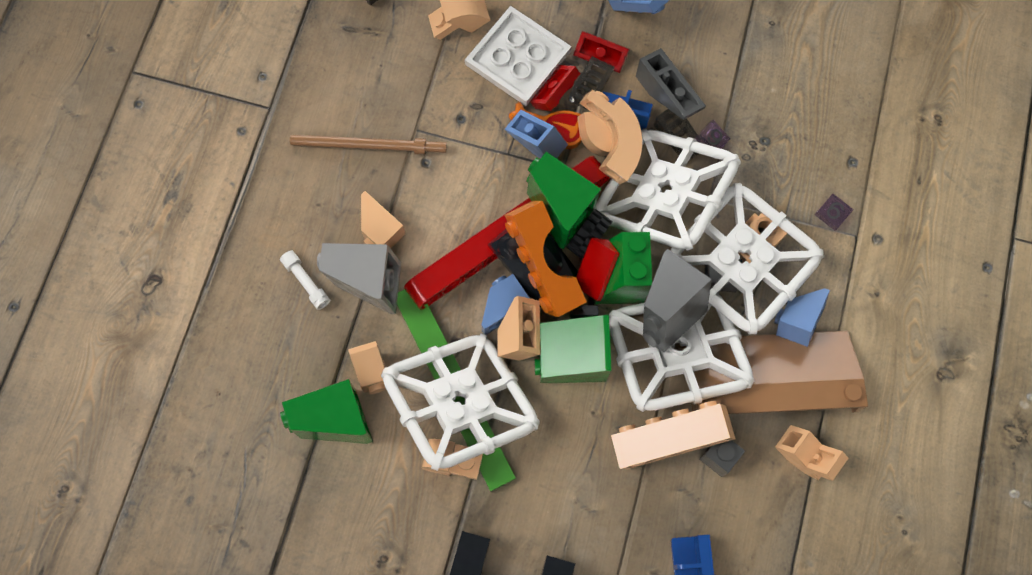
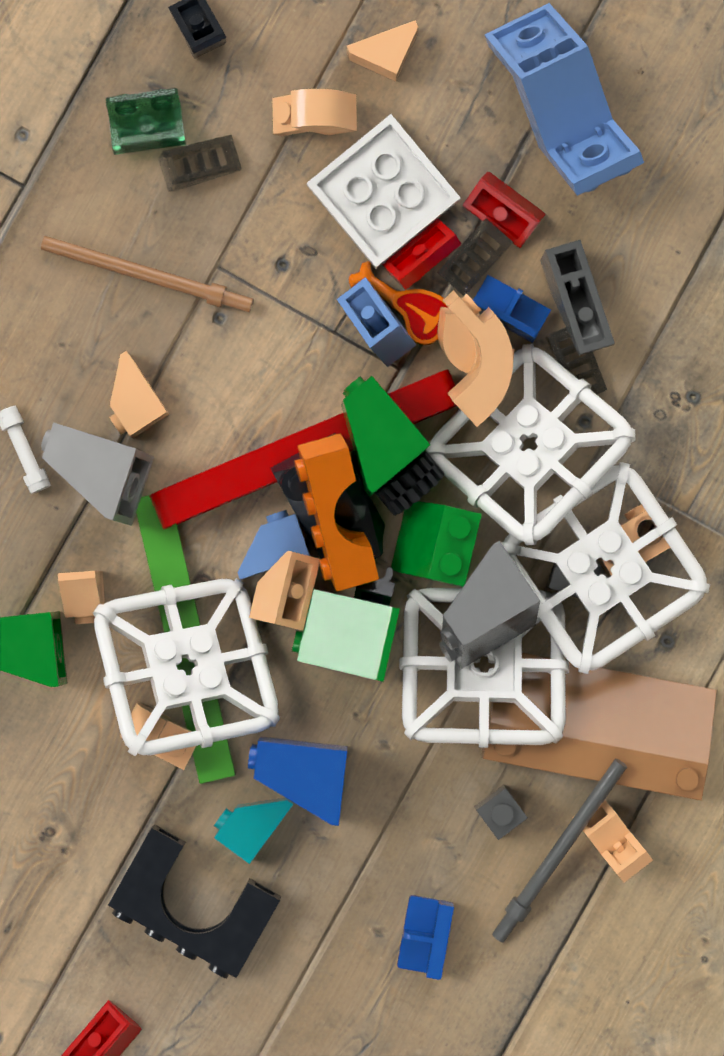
camera: 15 degrees right, 15 degrees up
red slope [576,238,619,301] -> none
light nougat brick [611,401,736,469] -> none
tile [695,120,730,149] -> none
medium blue slope [774,288,830,347] -> none
none -> clear green bracket [105,88,186,155]
none -> clear smoke slope [159,135,242,192]
none -> teal slope [213,798,294,864]
none -> blue slope [248,736,348,826]
none -> dark grey bar [492,759,627,943]

